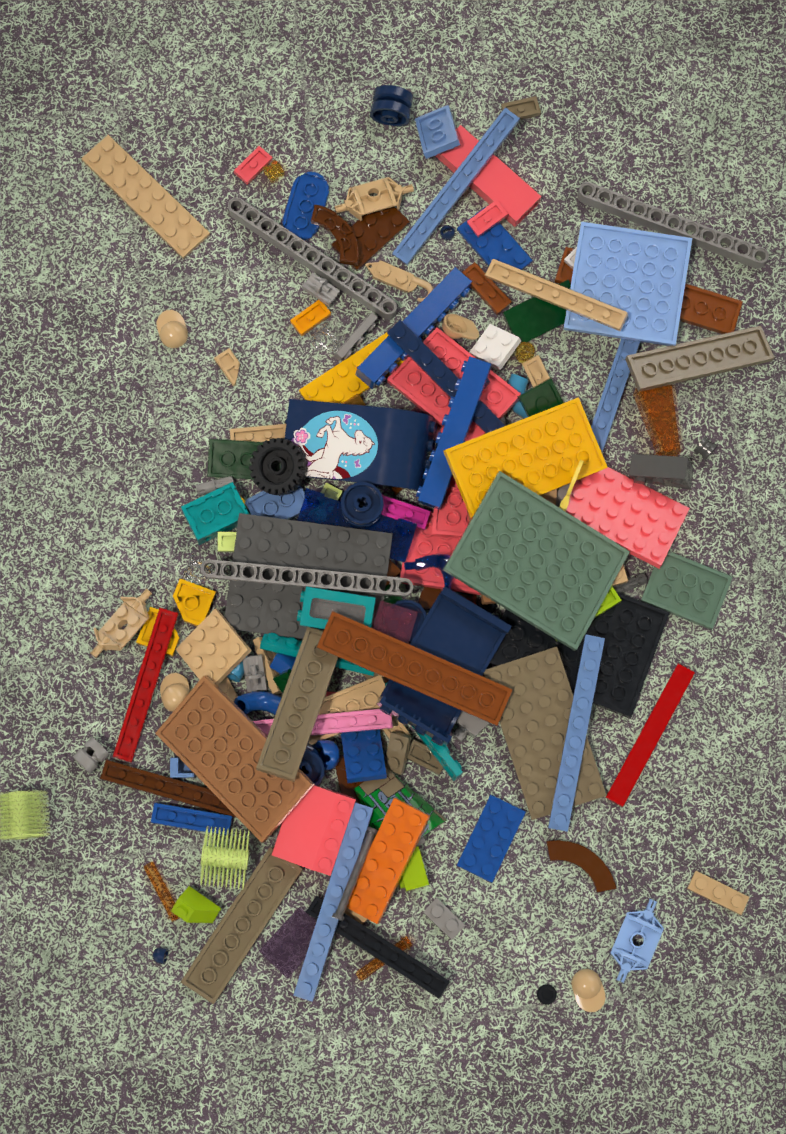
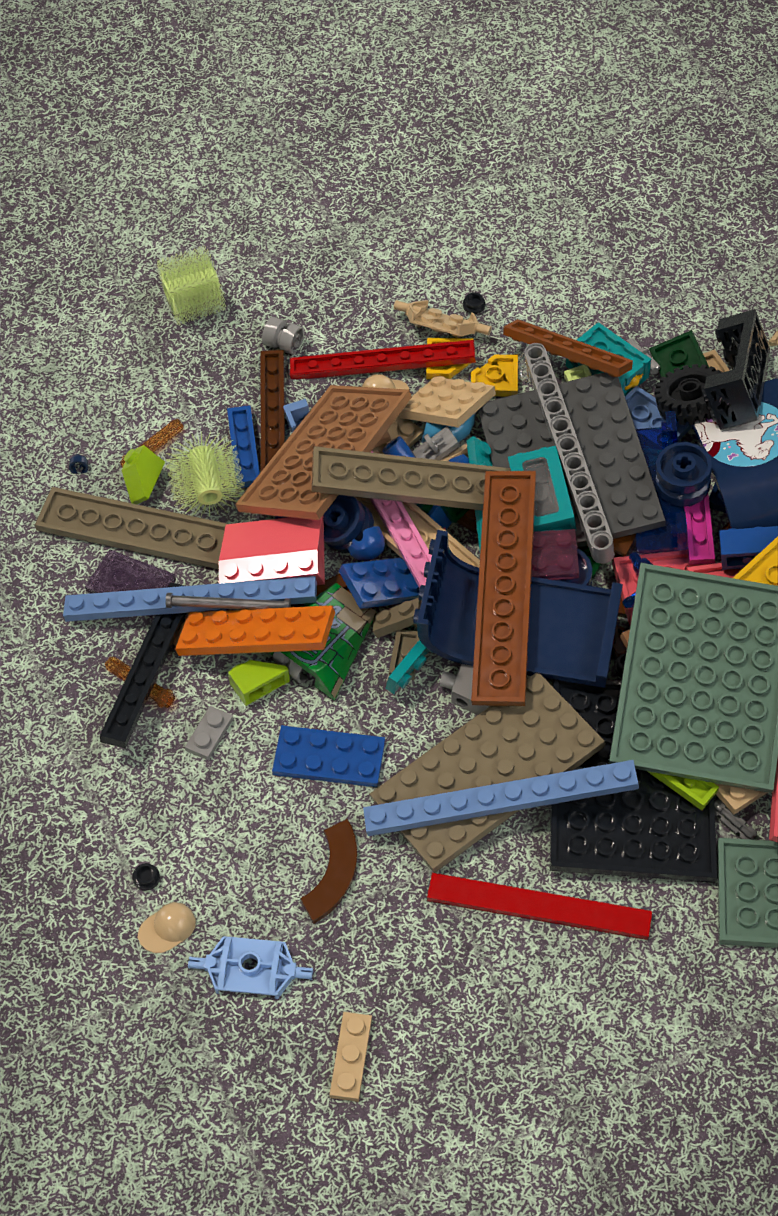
camera: 80 degrees right, 20 degrees down
none -> black plate [463,292,485,314]
none -> dark orange plate [503,319,633,377]
none -> black plate [702,309,770,430]

